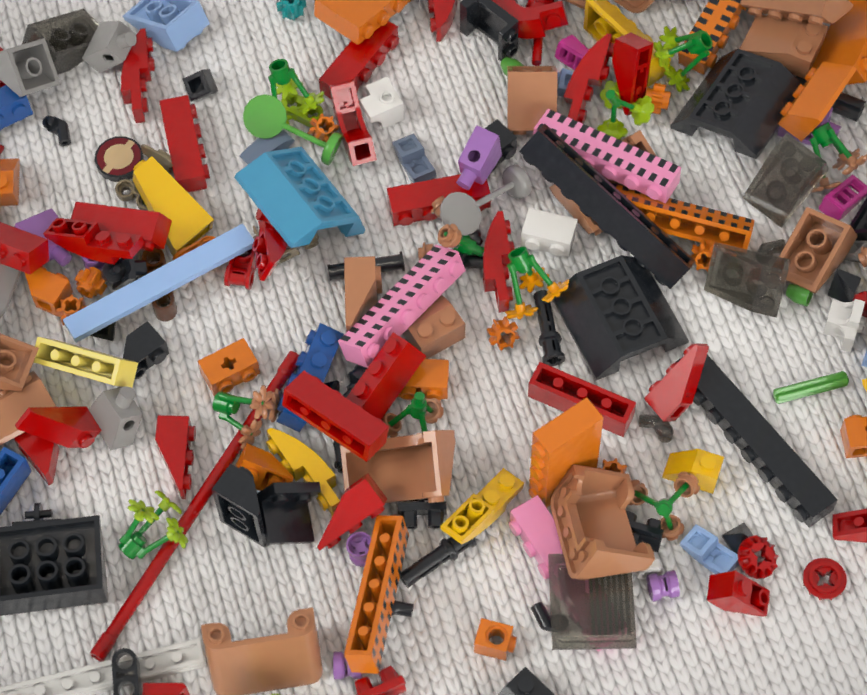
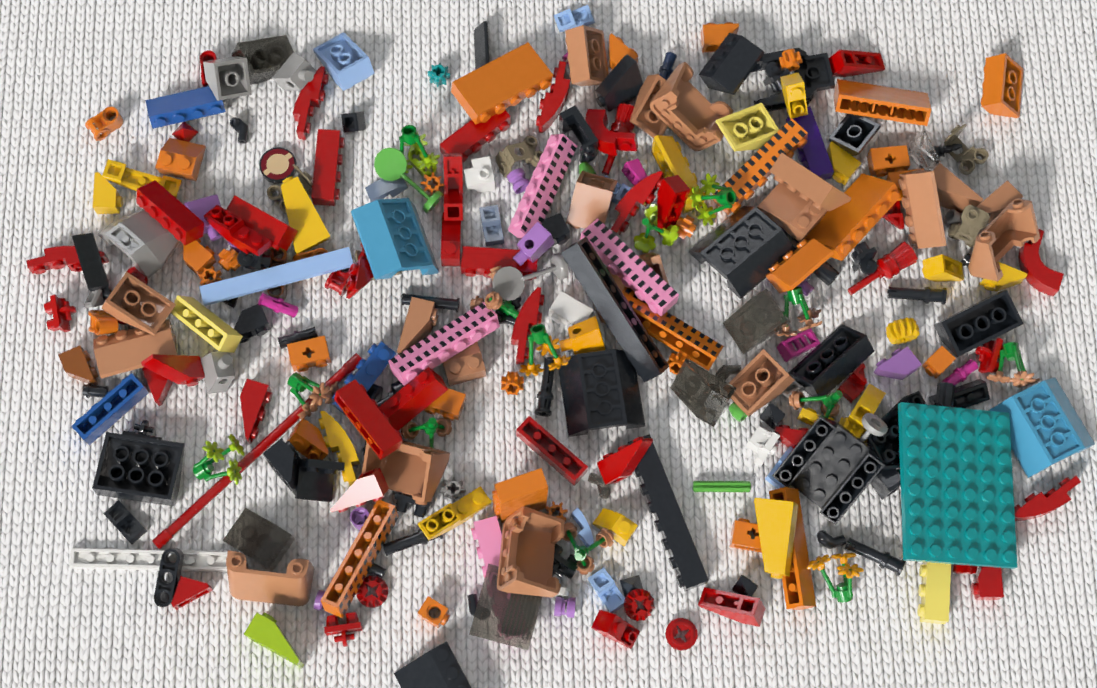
camera: 10 degrees right, 10 degrees up
none -> black slope [103,500,147,544]
none -> clear smoke slope [223,507,295,572]
none -> dark pink pin [258,293,299,318]
none -> black pin [278,326,318,349]
none -> red gear [356,576,388,608]
none -> red slope [441,212,461,267]
none -> light grey gear [441,477,466,503]
none -> dark tan piece [495,135,543,178]
none -> medium lavender wheel [507,168,530,194]
none -> bright pink brick [508,134,577,240]
none -> light orange torso [559,316,605,355]
none -> light blue slope [571,508,594,550]

